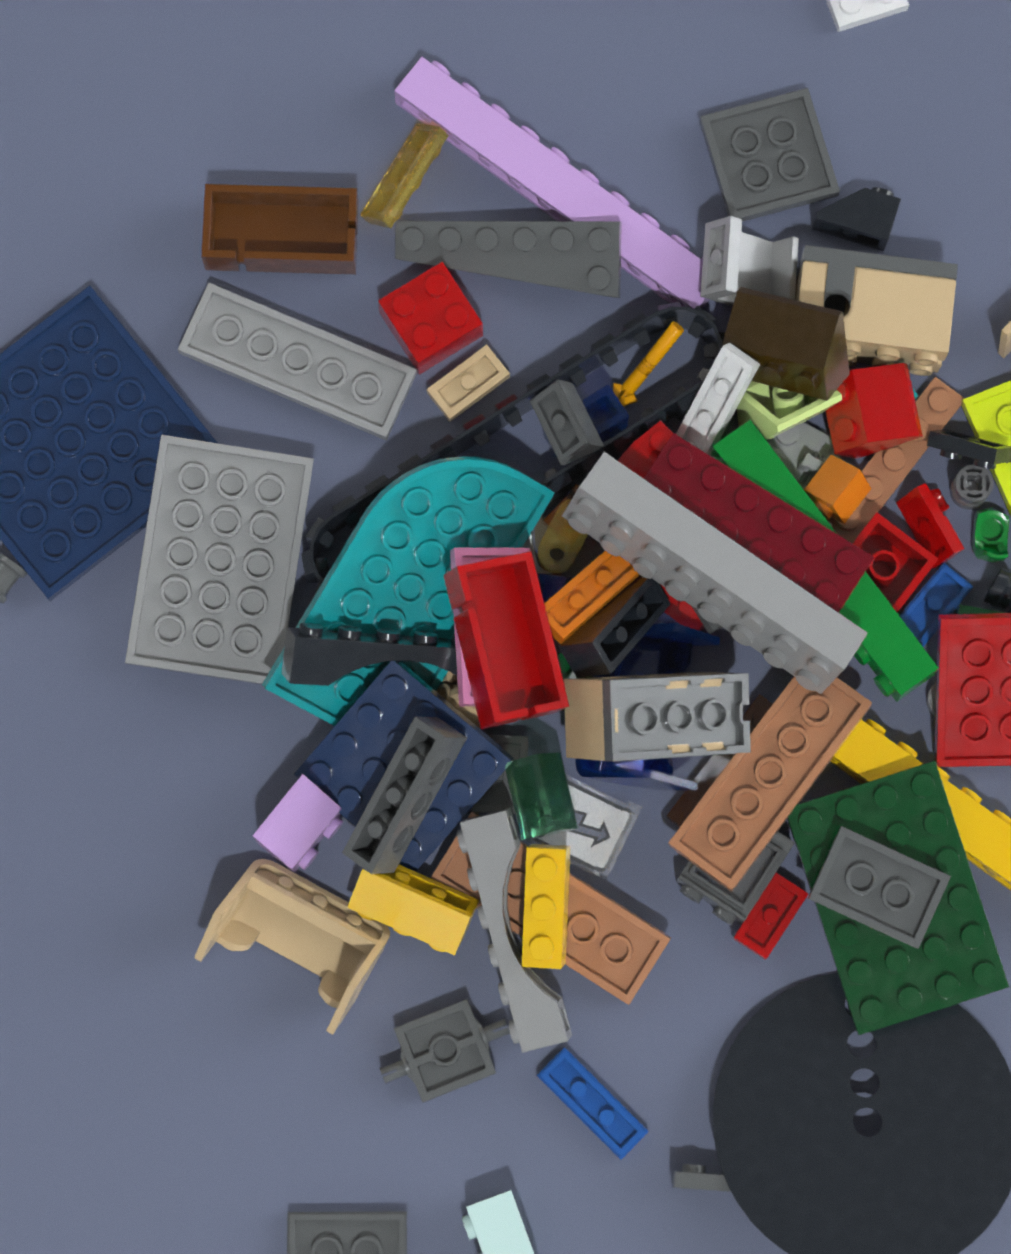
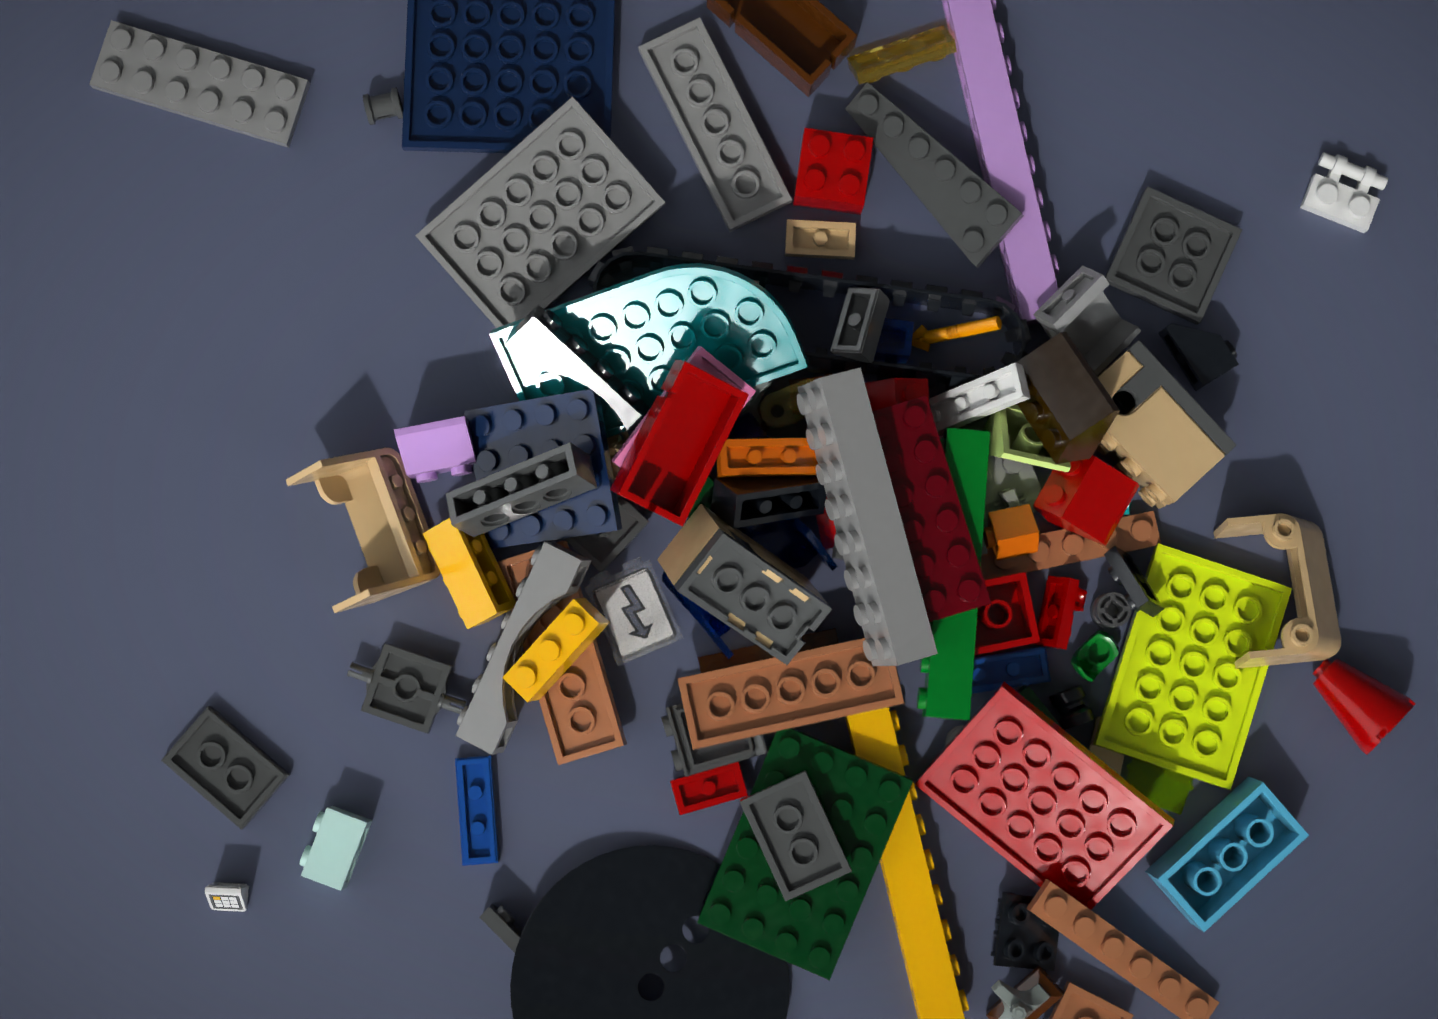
camera: 35 degrees right, 5 degrees up
clear green brick [505,752,578,840] -> none

